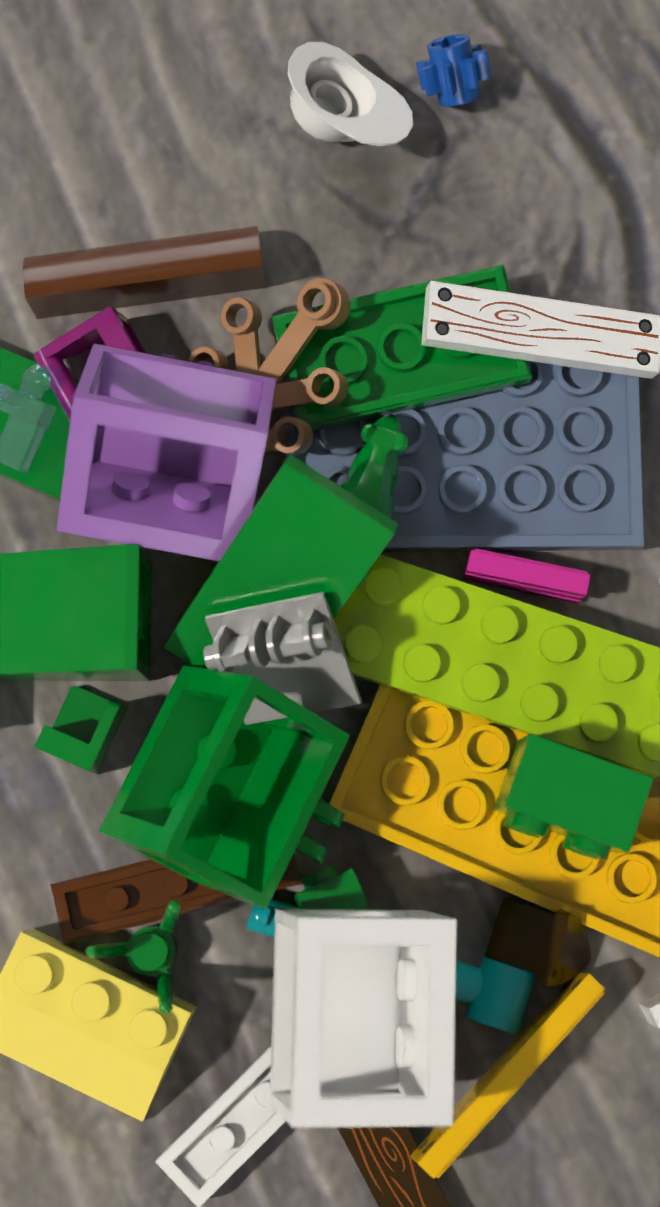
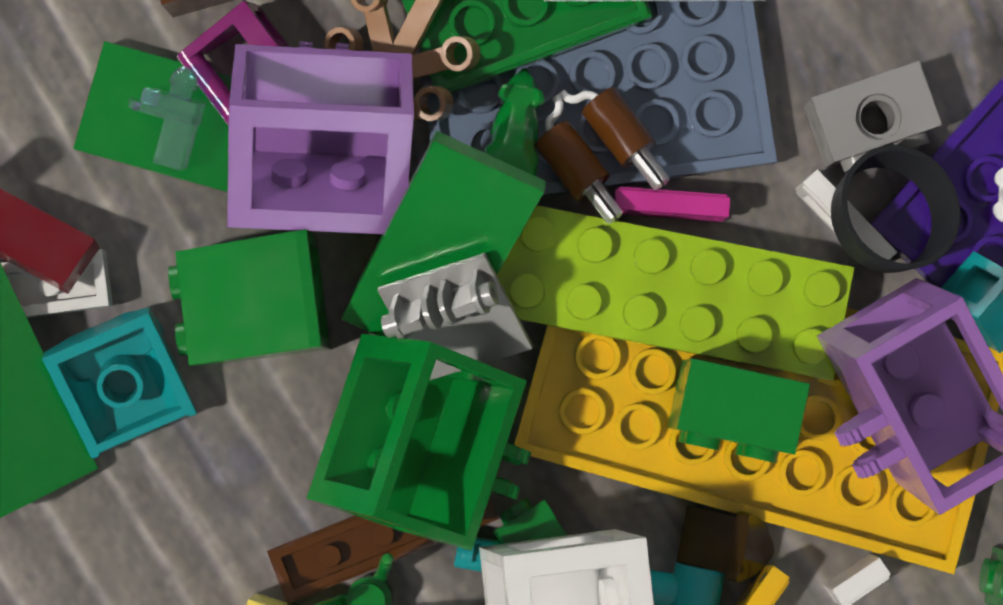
camera: 10 degrees left, 5 degrees up
green panel [34,686,128,774] -> none
none -> reddish brown piece [535,87,669,224]

